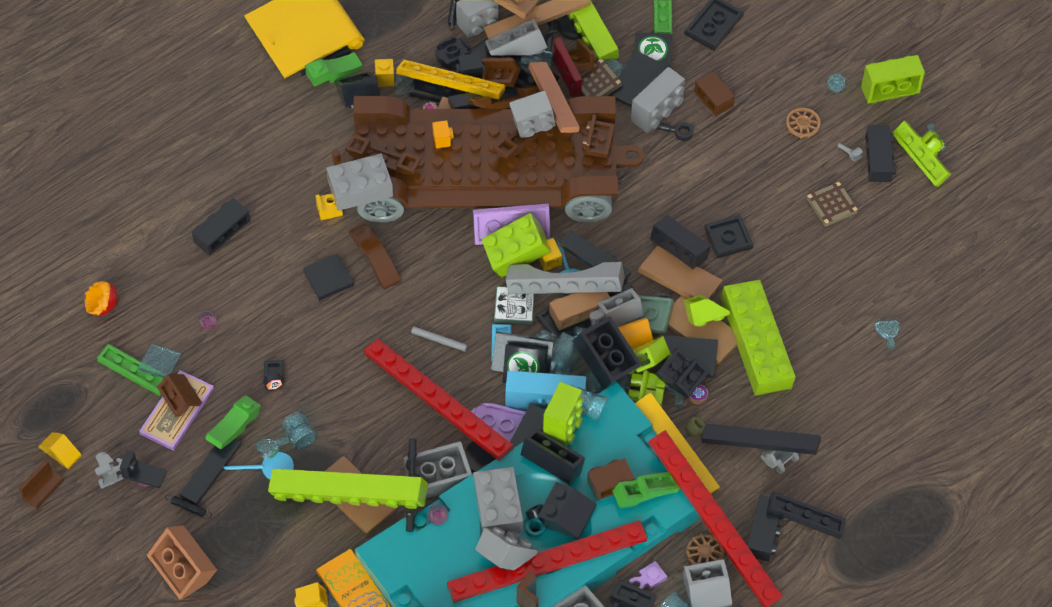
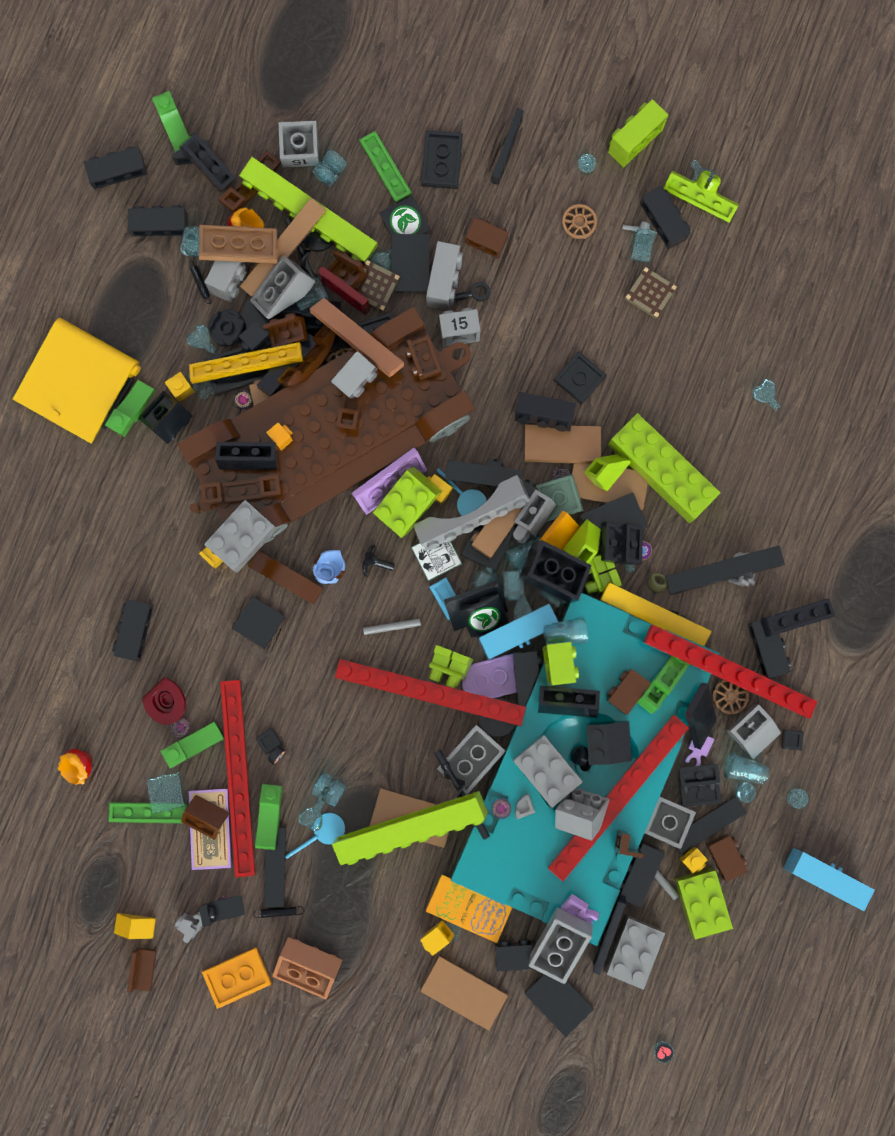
camera: 30 degrees left, 25 degrees up
none -> dark red hat [142,677,186,725]
none -> bright green slope [160,722,225,768]
none -> clear light blue rock [187,325,217,355]
none -> light orange tile [202,947,272,1009]
none -> black brick [215,442,279,470]
none -> red plate [220,680,256,877]
none -> light blue hair [312,550,346,584]
none -> black plant [362,545,395,577]
none -> lime hips [429,645,473,689]
none -> light grey brick [439,308,481,347]
none -> black tile [492,108,524,185]
none -> light grey tile [515,793,535,819]
none -> clear light blue bracket [631,228,657,263]
none -> black tile [685,683,717,750]

